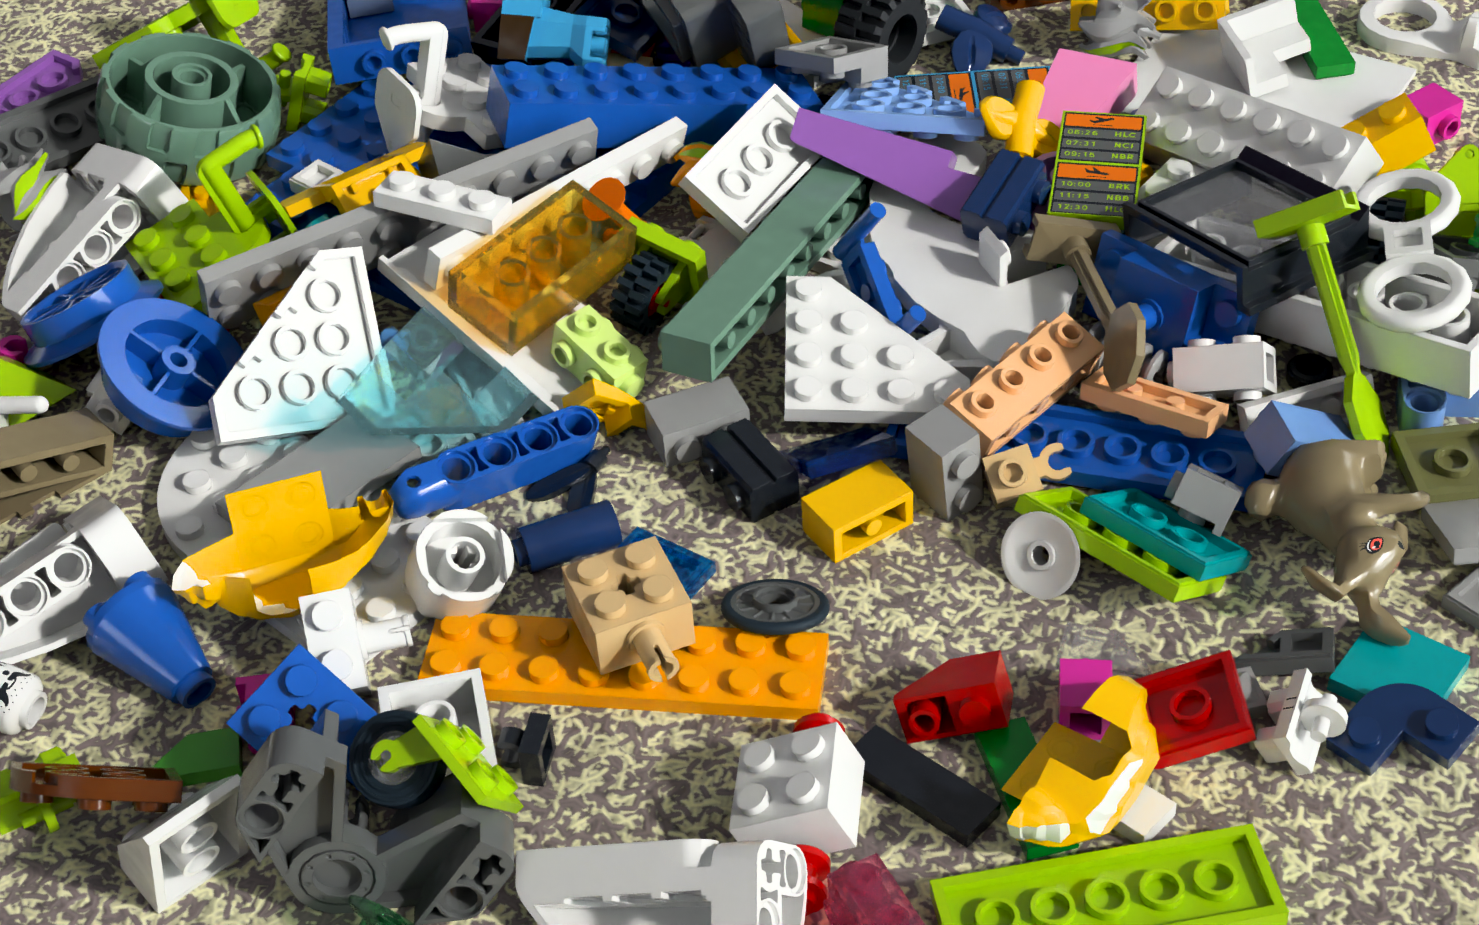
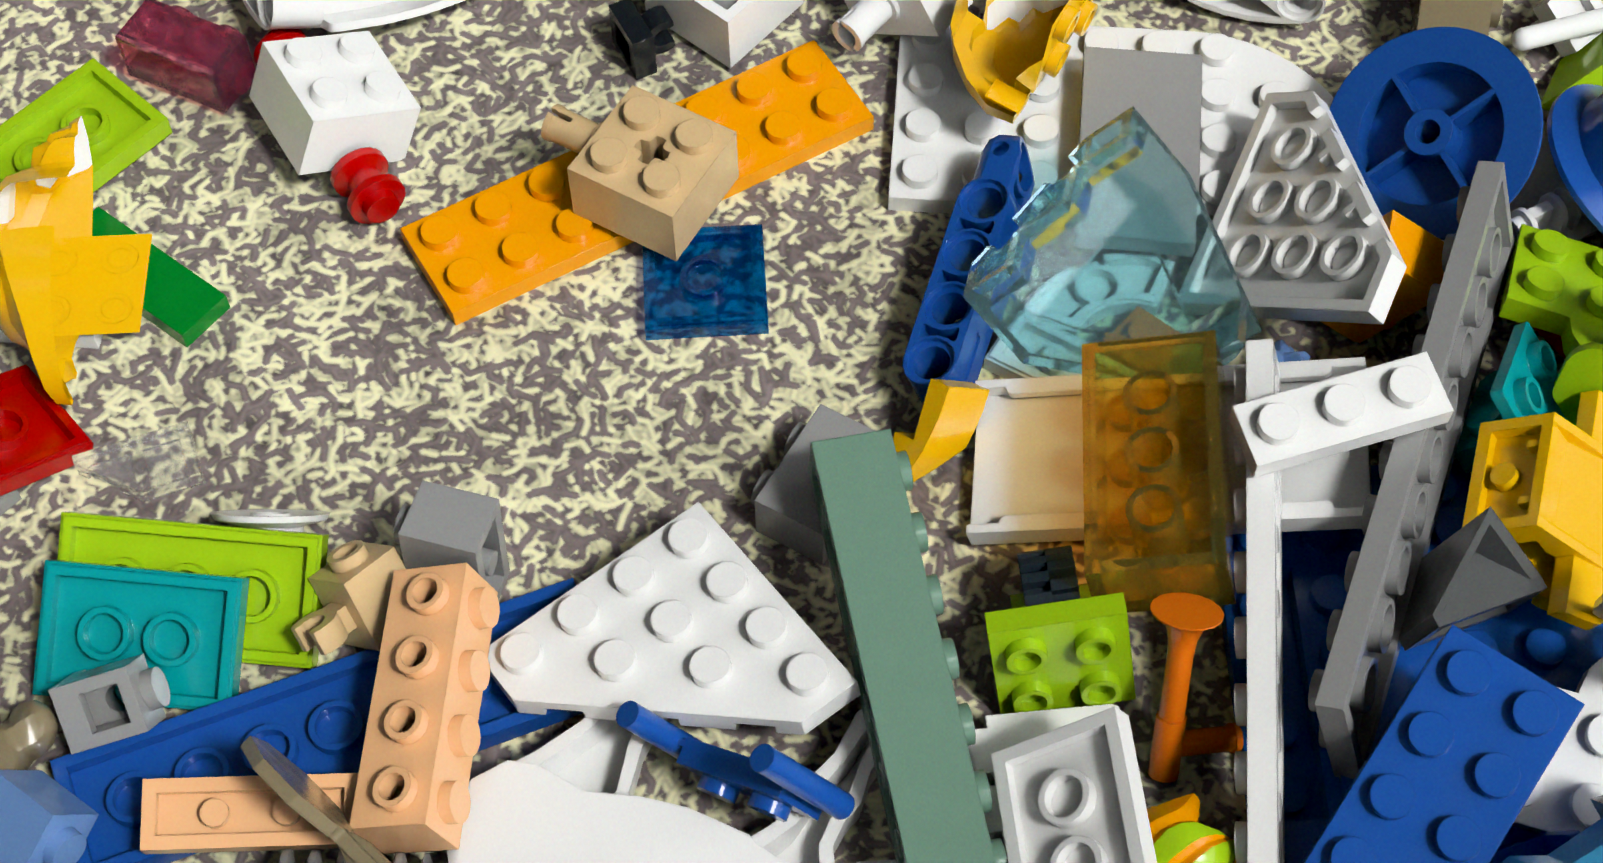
camera: 140 degrees right, 15 degrees up
white brick [405,509,514,620] -> none
dark blue brick [510,500,622,574] -> none
black piece [526,445,610,512] -> none
yellowish green brick [550,304,648,397] -> none
black brick [699,418,800,523] -> none
wheel [721,579,830,635] -> none
clear blue tile [780,427,898,479] -> none
yellow brick [801,459,913,563] -> none
black tile [854,725,1001,848] -> none
red slope [893,650,1014,744] -> none
dark pink brick [1058,658,1113,740] -> none

